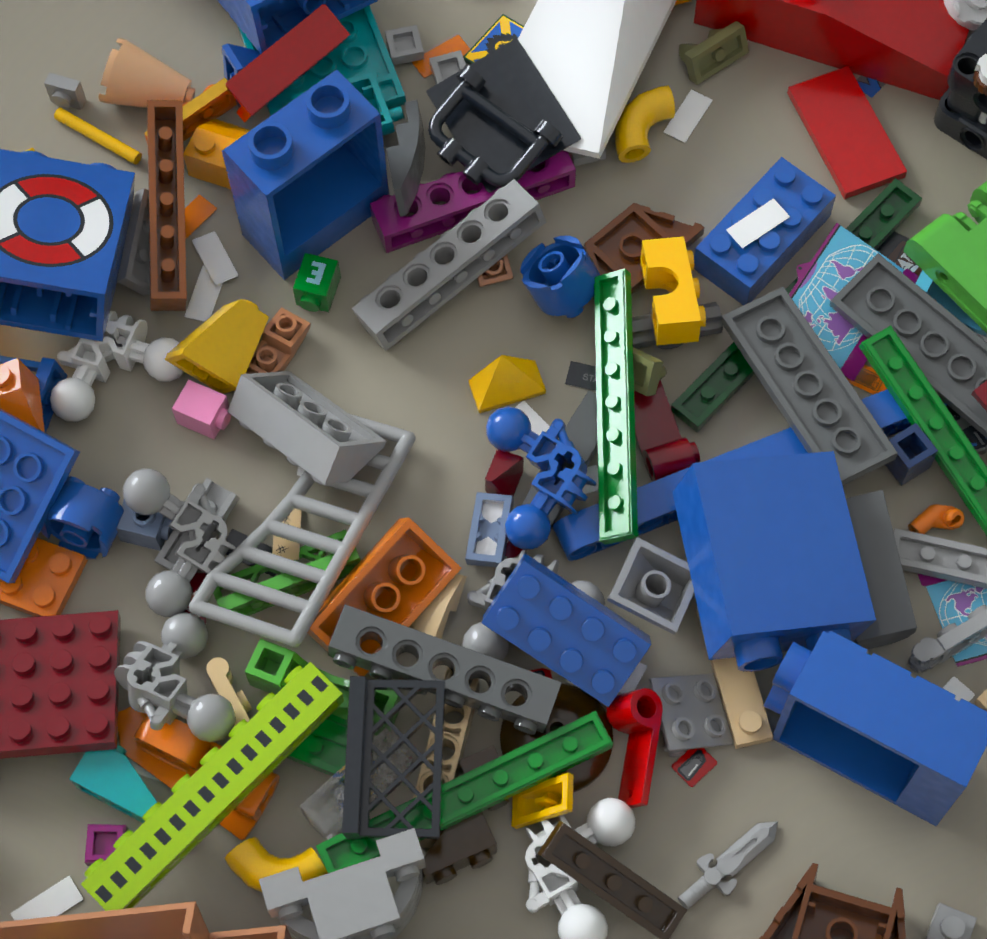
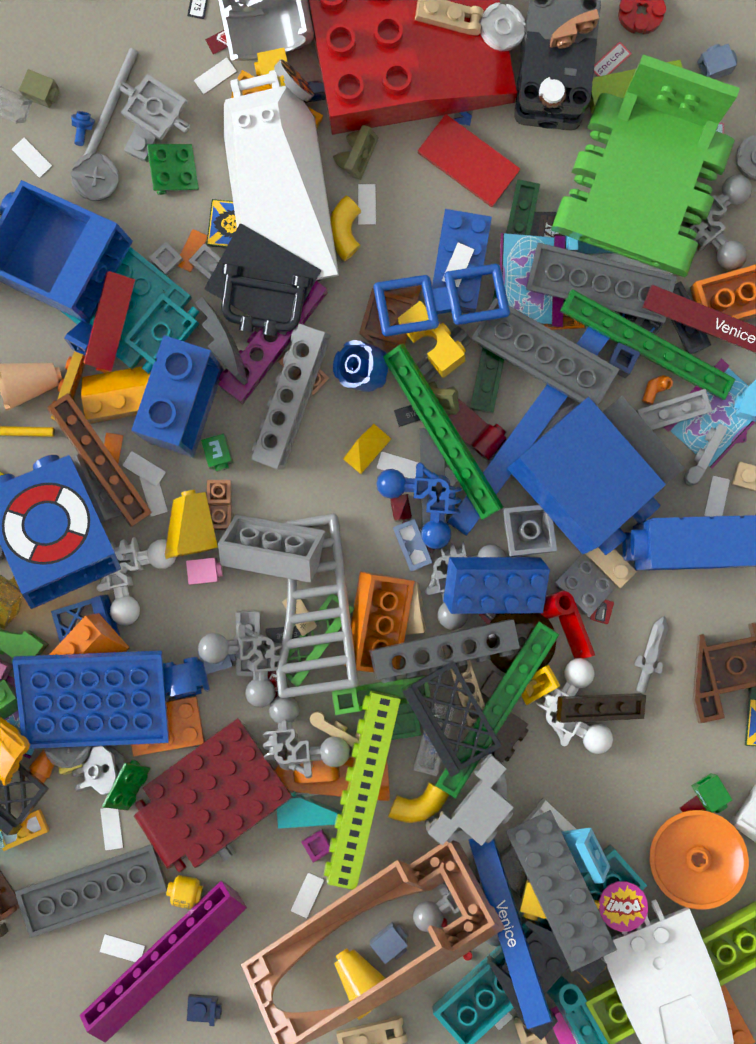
camera: 30 degrees left, 20 degrees up
none -> blue bar [373,264,510,336]

